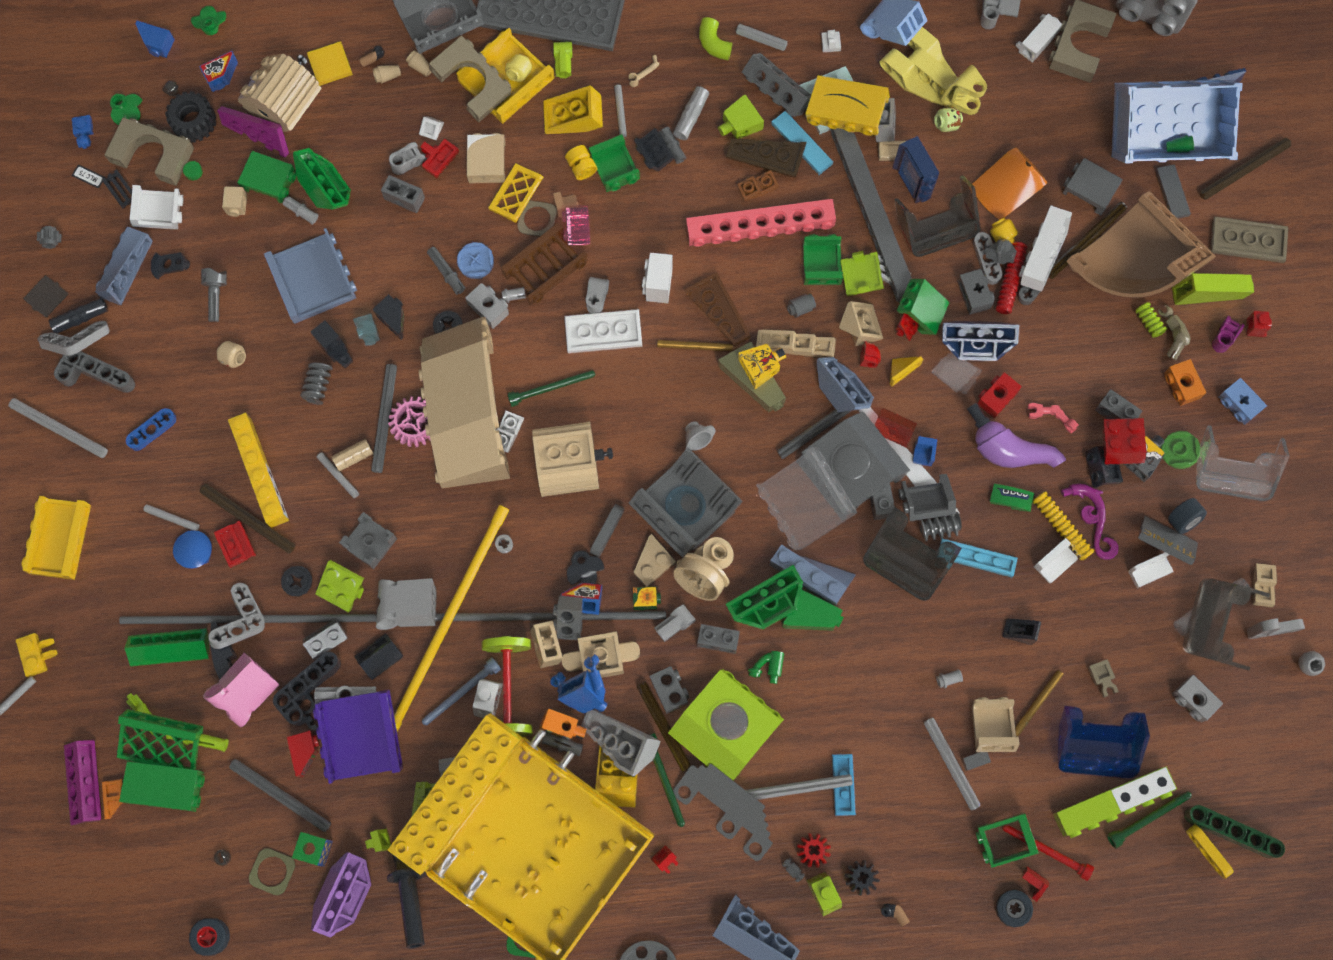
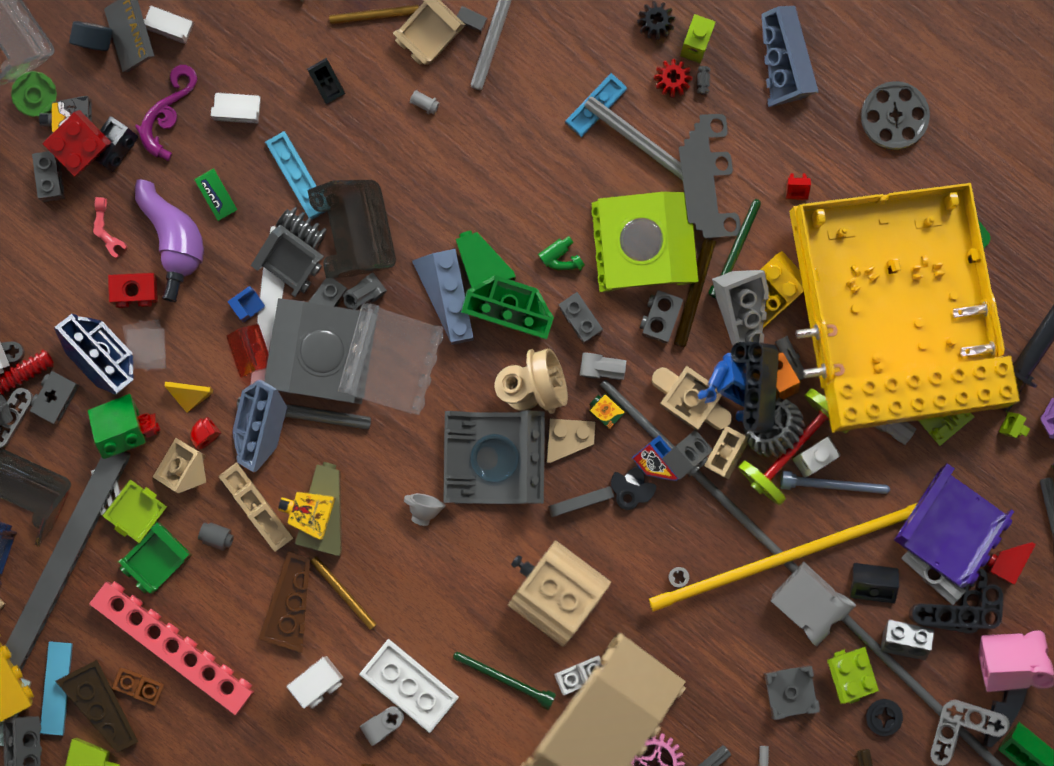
camera: 135 degrees left, 10 degrees up
yellow piece [1033,492,1094,560] -> none
none -> dark grey piece [343,273,387,310]
none -> black beam [731,342,779,434]
none -> dark grey gear [743,397,805,458]

